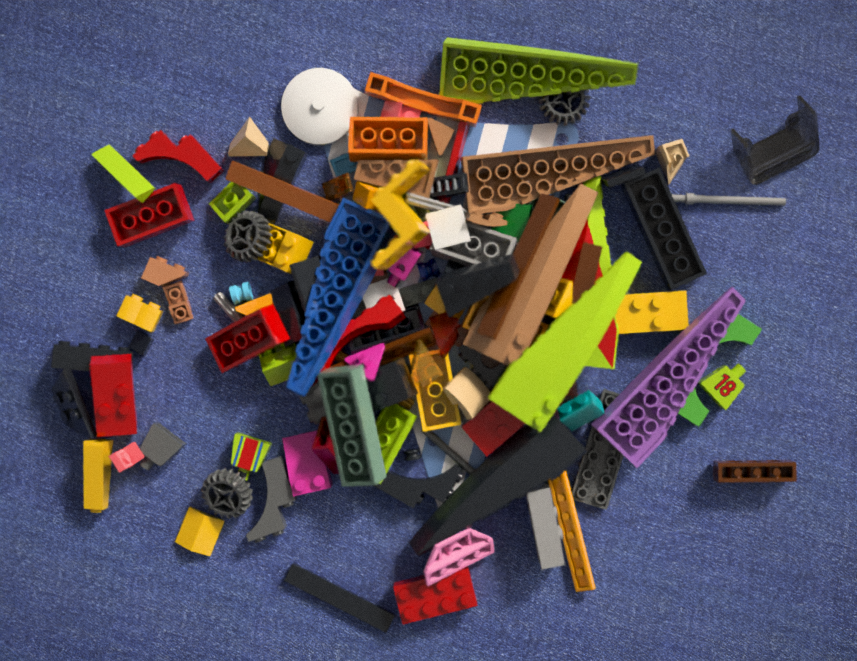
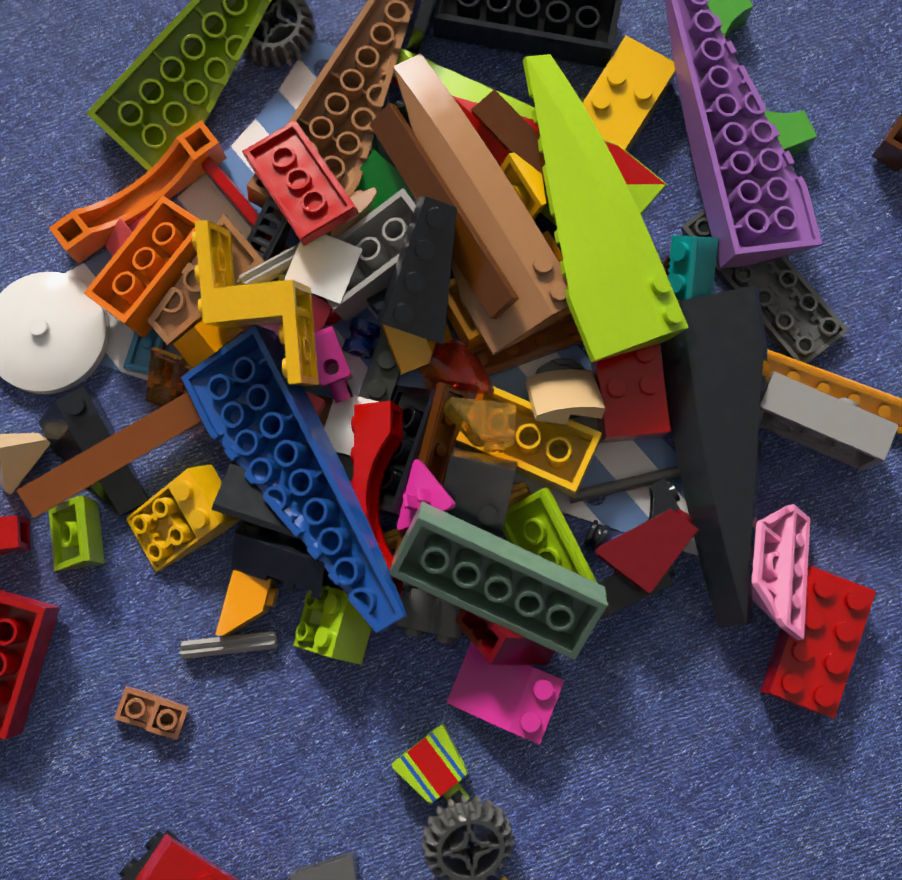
camera: 50 degrees left, 10 degrees down
yellow brick [116,293,163,332] -> none
black slope [128,330,154,356] -> none
nougat slope [141,256,189,287] -> none
red brick [205,304,290,373] -> none
dark grey gear [222,211,273,263] -> none
medium azure wheel [229,282,253,305] -> none
dark grey arch [246,455,297,543] -> none
black tile [284,563,395,632] -> none
medium nougat slope [428,118,455,158] -> none
black arch [458,345,507,391] -> none
lime torso [698,363,746,410] -> none
none -> tile [242,120,359,246]
none -> dark red slope [593,509,699,595]

